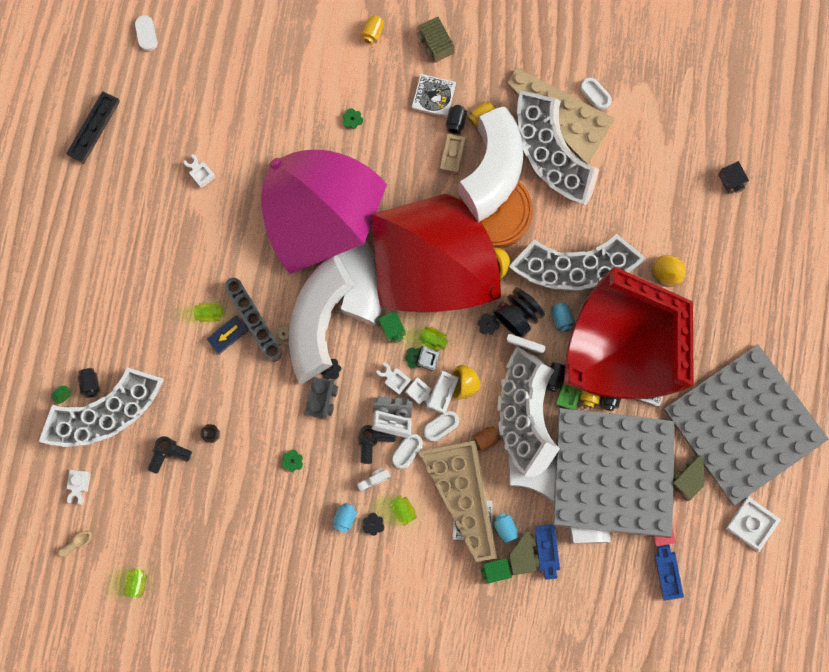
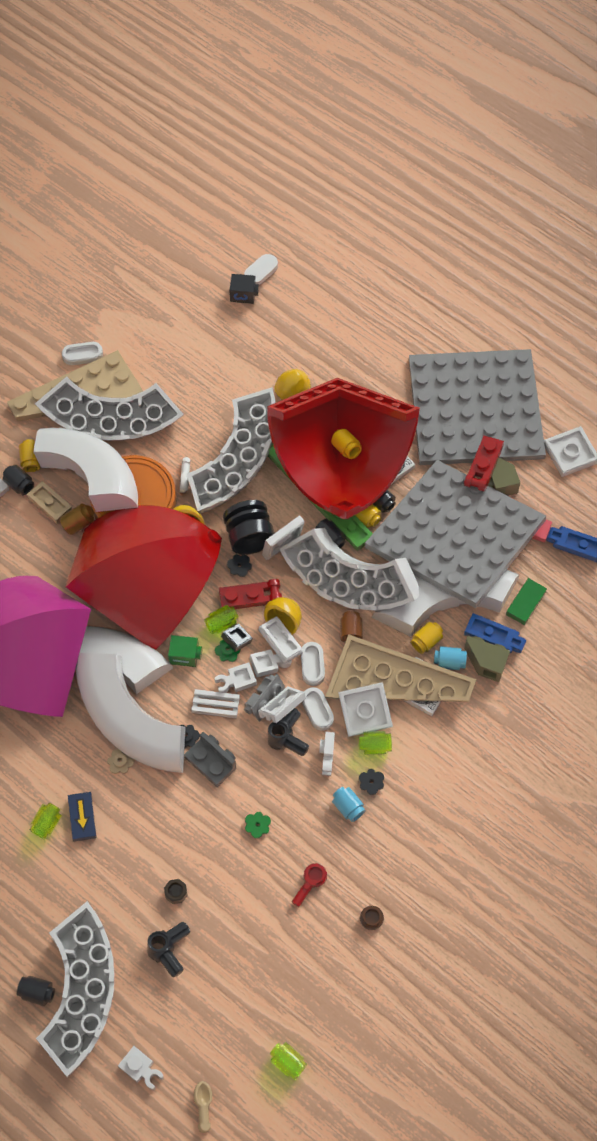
camera: 65 degrees left, 15 degrees down
green tile [51,386,71,404] -> none
dark grey beam [225,278,282,362] -> none
green brick [480,558,512,584] -> none
medium azure brick [551,303,575,333] -> none
none -> pearl gold brick [60,503,95,535]
none -> white piece [179,457,190,493]
none -> white tile [191,689,240,718]
none -> red plate [219,579,282,611]
none -> white tile [244,254,278,285]
none -> red plate [291,863,327,907]
none -> yellow brick [331,429,362,459]
none -> white tile [338,682,393,737]
none -> reddish brown plate [360,906,384,930]
none -> yellow brick [410,622,443,654]
none -> red plate [464,435,504,492]
none -> green tile [506,578,547,626]

